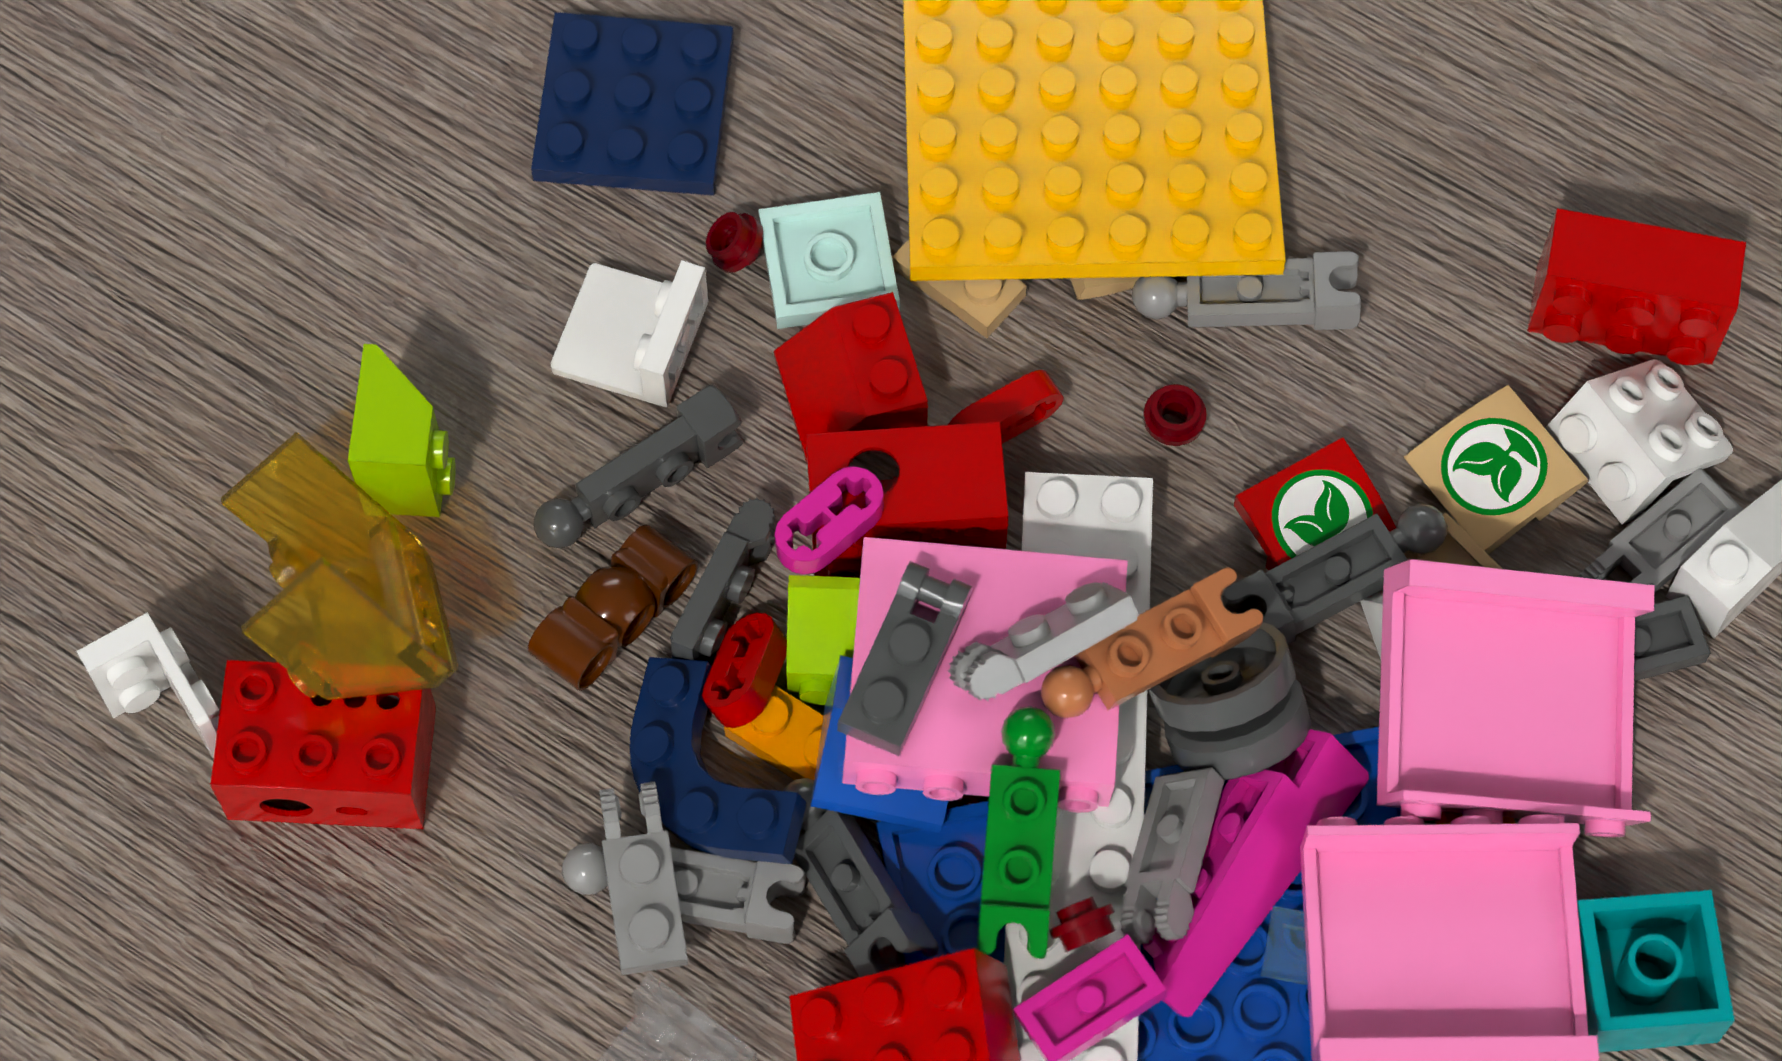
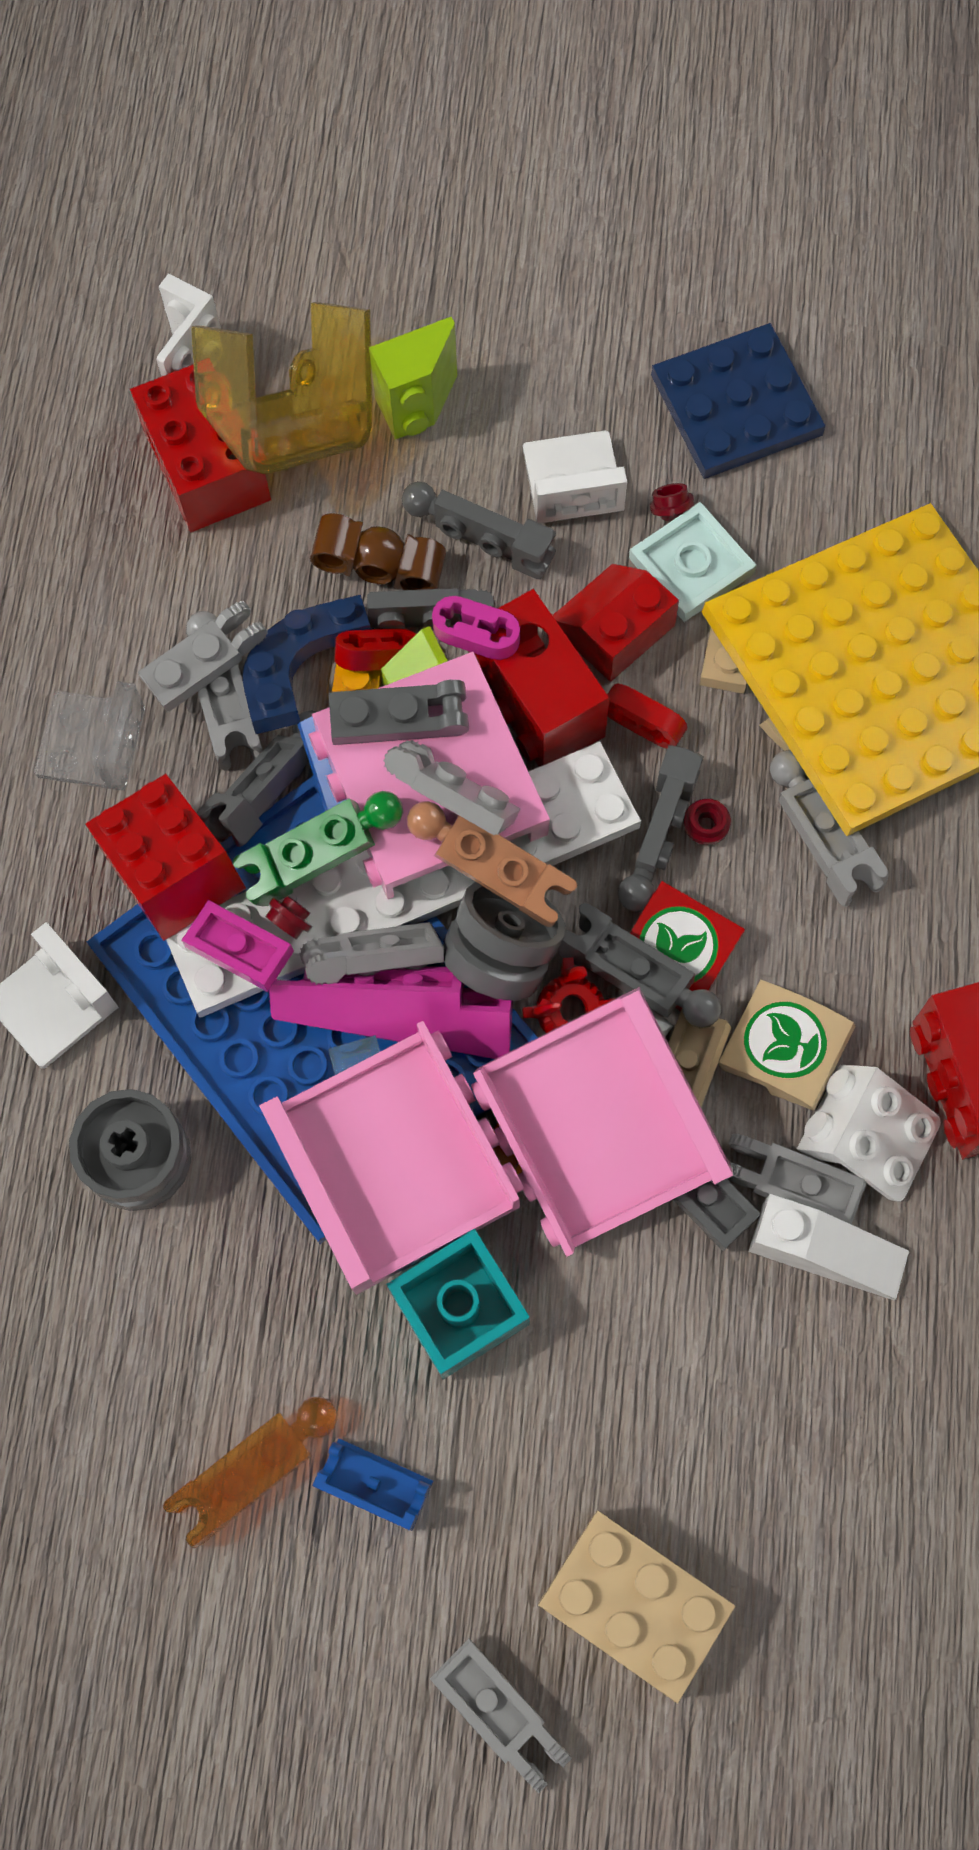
camera: 65 degrees right, 5 degrees up
none -> red piece [522,957,616,1034]
none -> dark grey plate [617,745,704,912]

